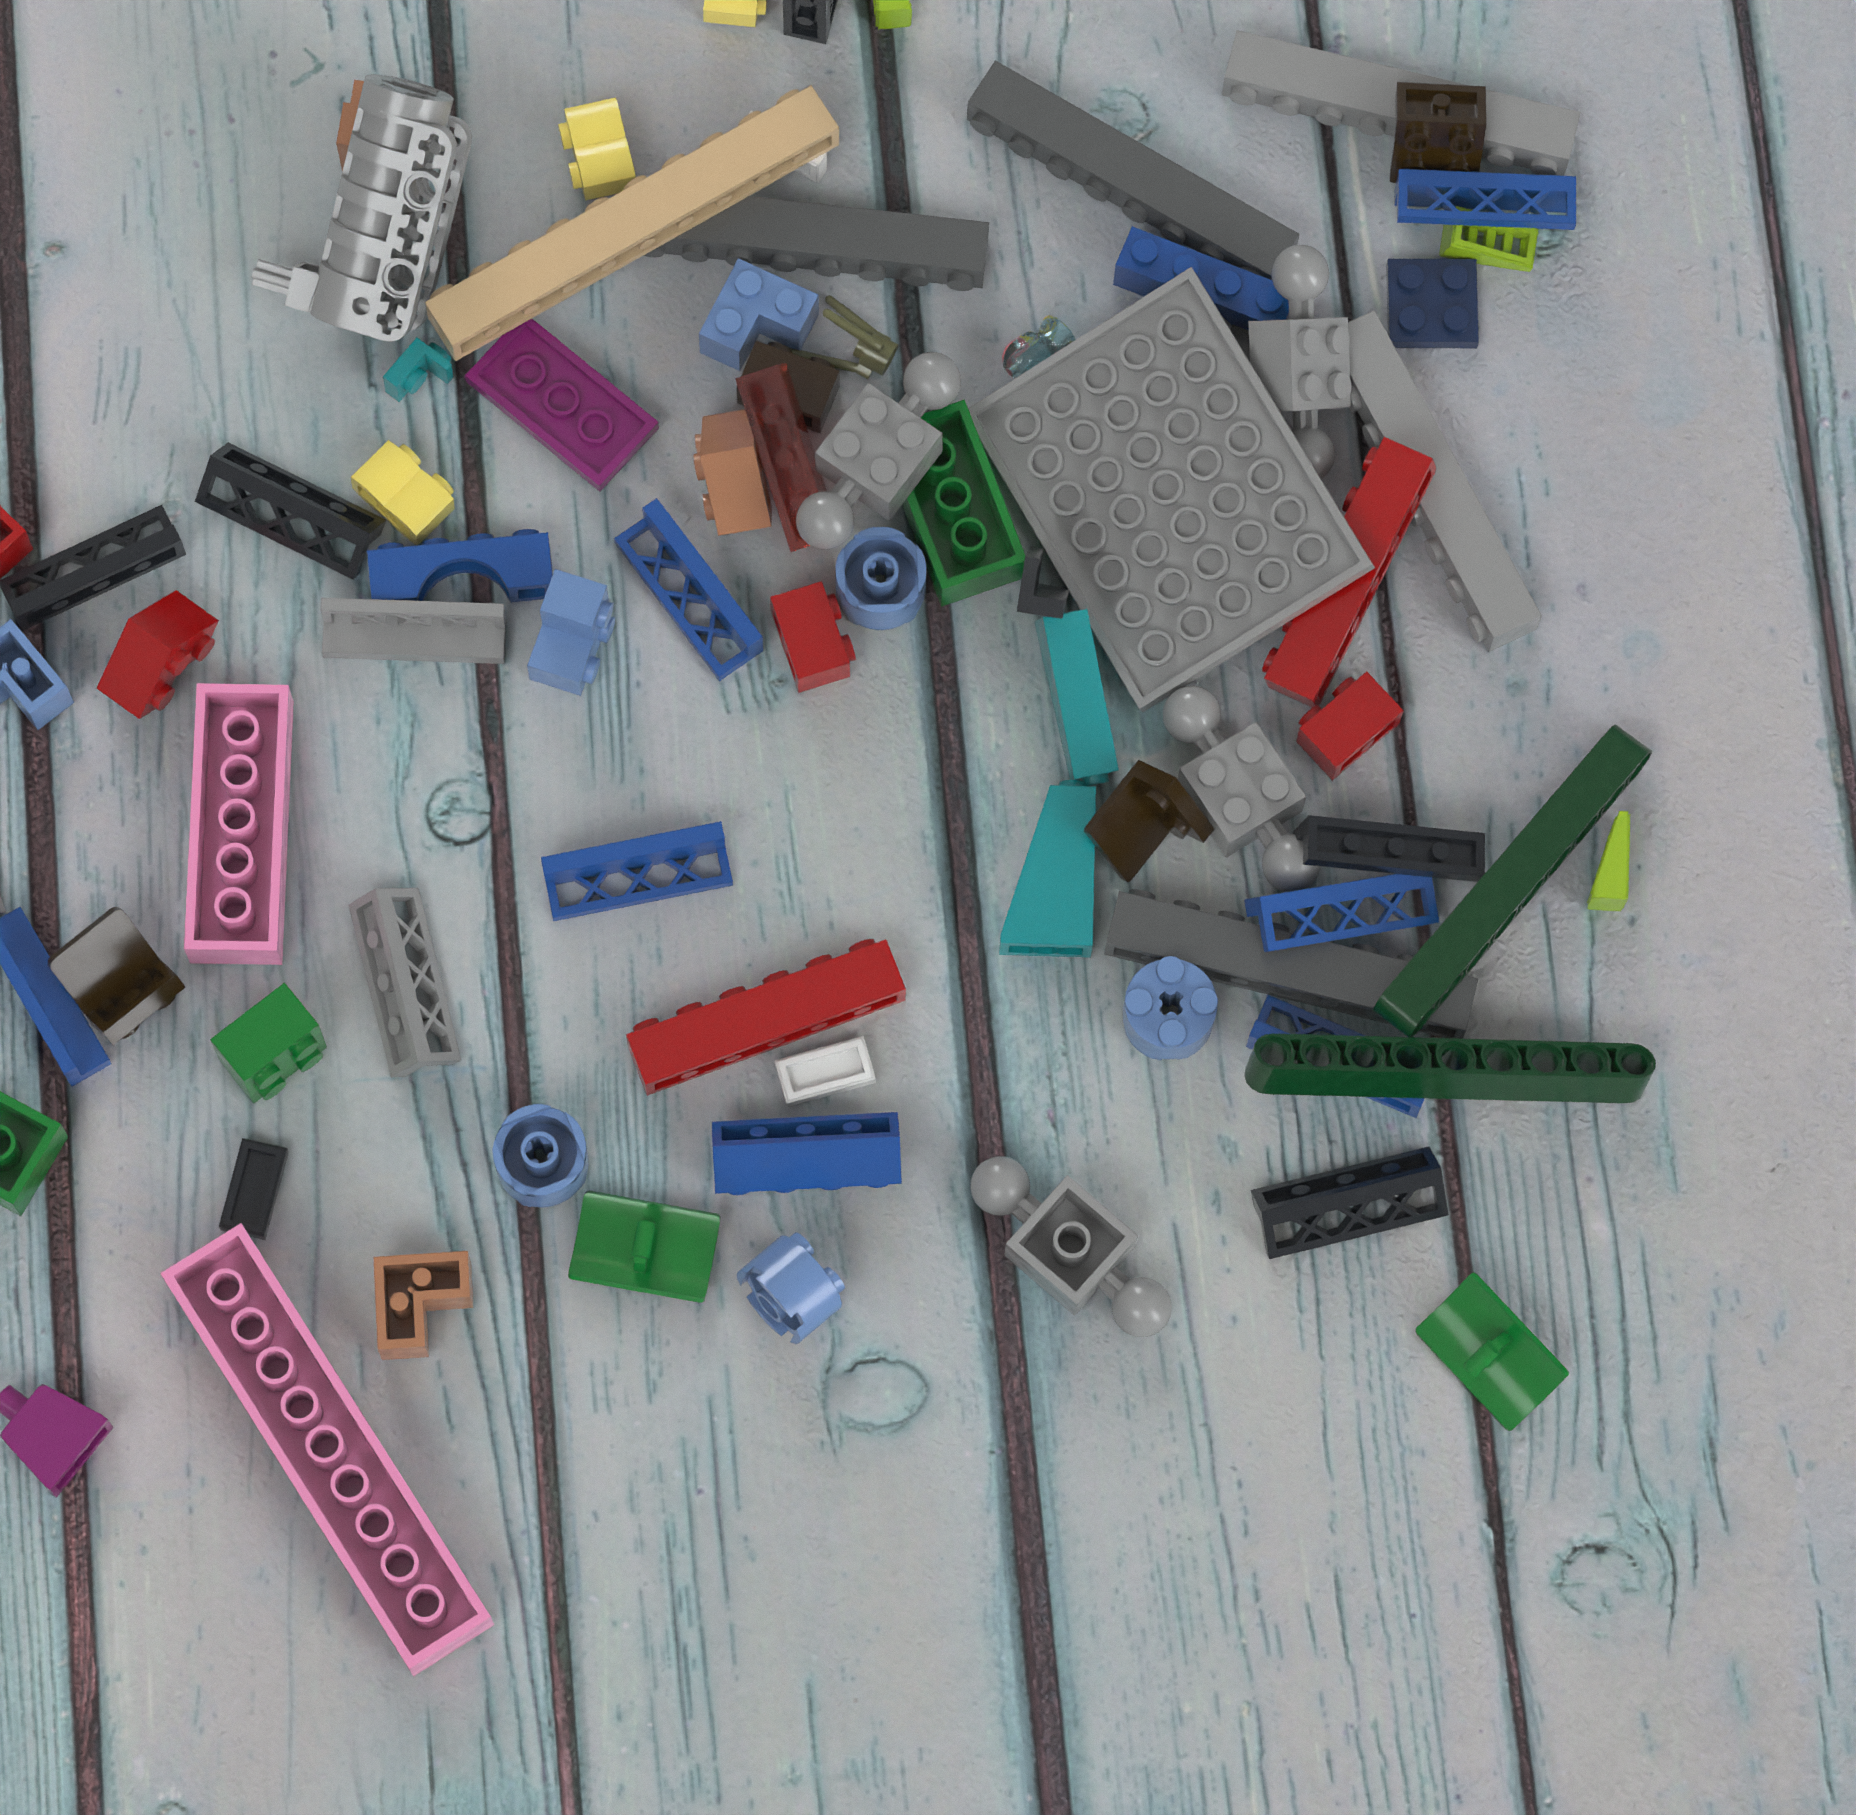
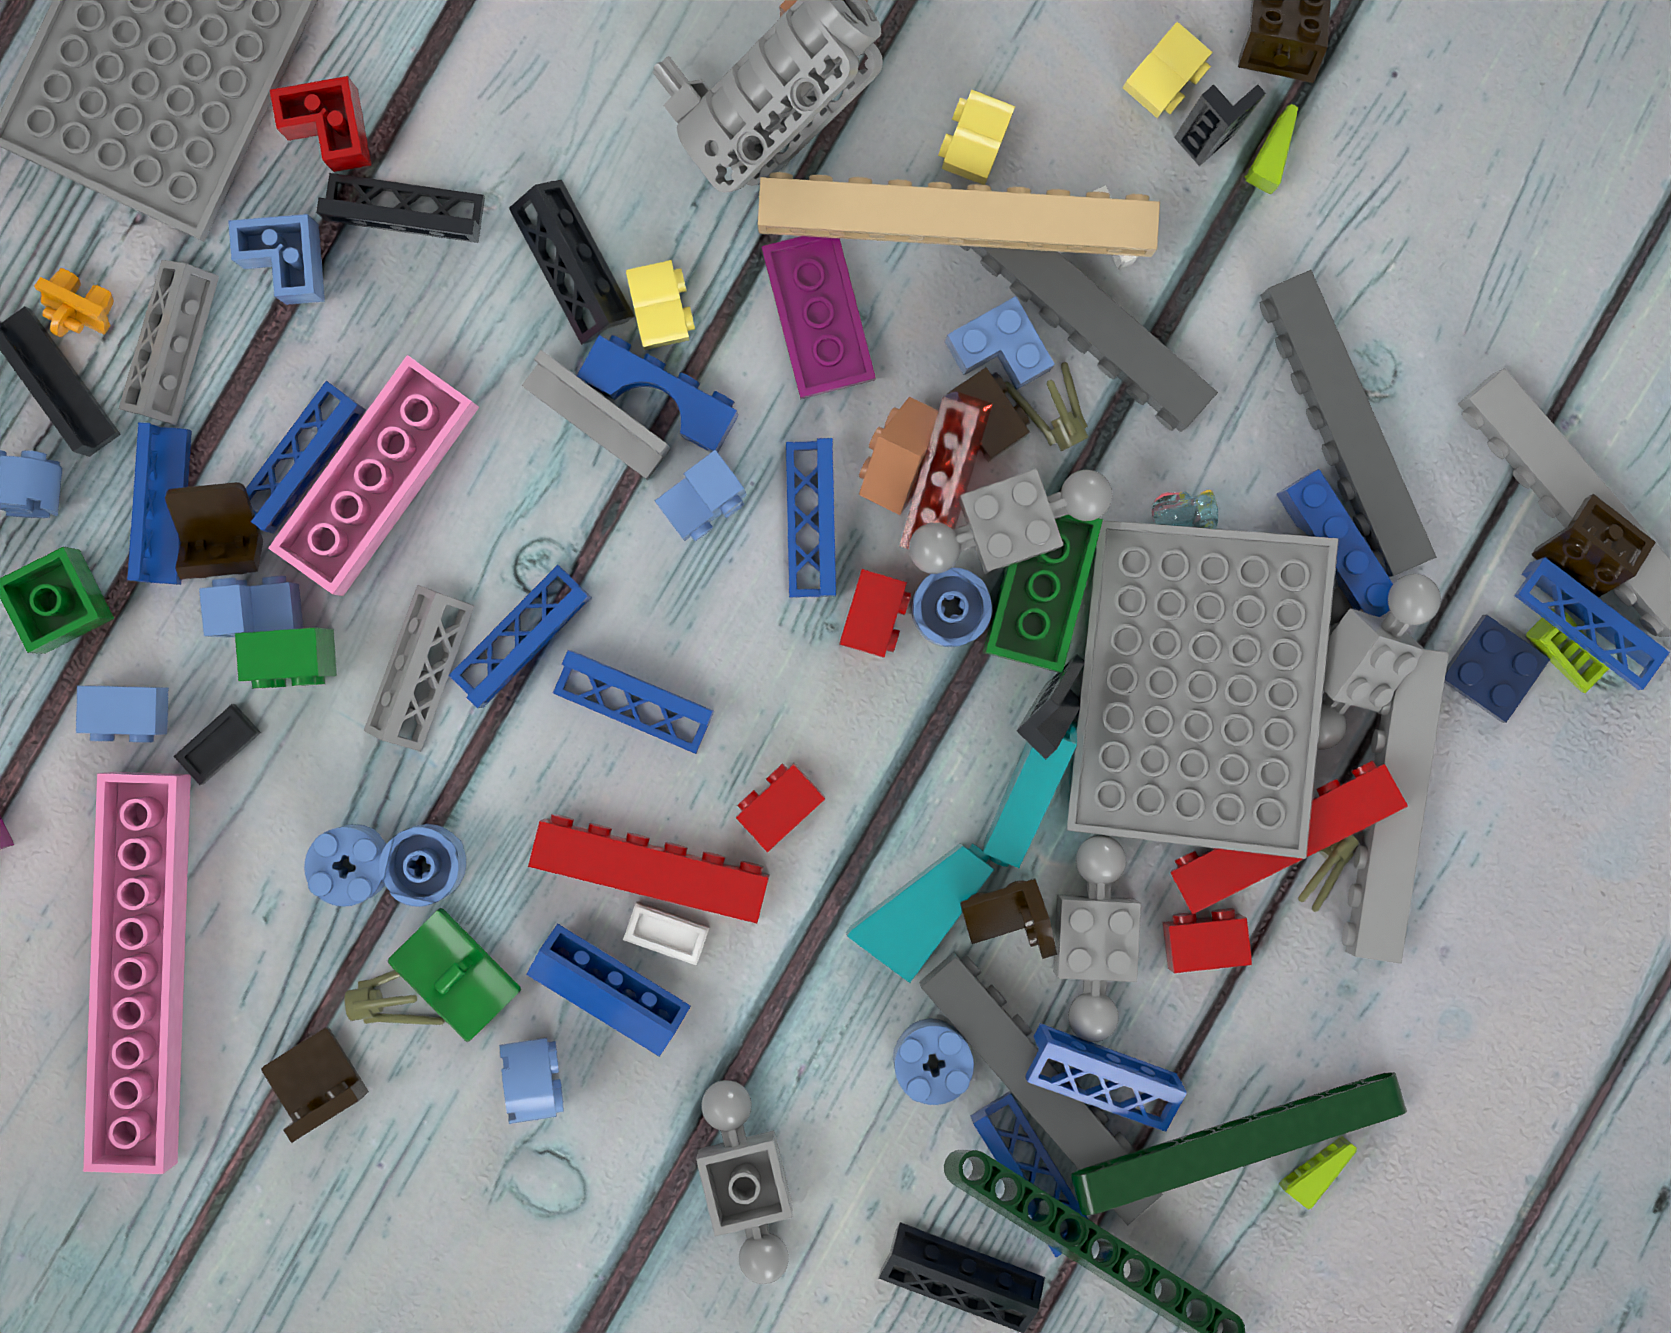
camera: 35 degrees right, 15 degrees up
red brick [96,590,219,719] -> none
nougat brick [373,1251,474,1360] -> none
teal bracket [383,337,454,402] -> none
black fence [1293,815,1485,882] -> none
none -> medium blue brick [76,685,169,742]
none -> medium blue brick [199,576,303,638]
none -> blue fence [246,381,366,534]
none -> dark brown bracket [261,1027,369,1143]
none -> medium blue brick [304,824,386,907]
none -> olive plant [345,970,445,1025]
none -> blue fence [448,564,592,708]
none -> red brick [736,763,825,852]
none -> olive plant [1298,835,1359,912]

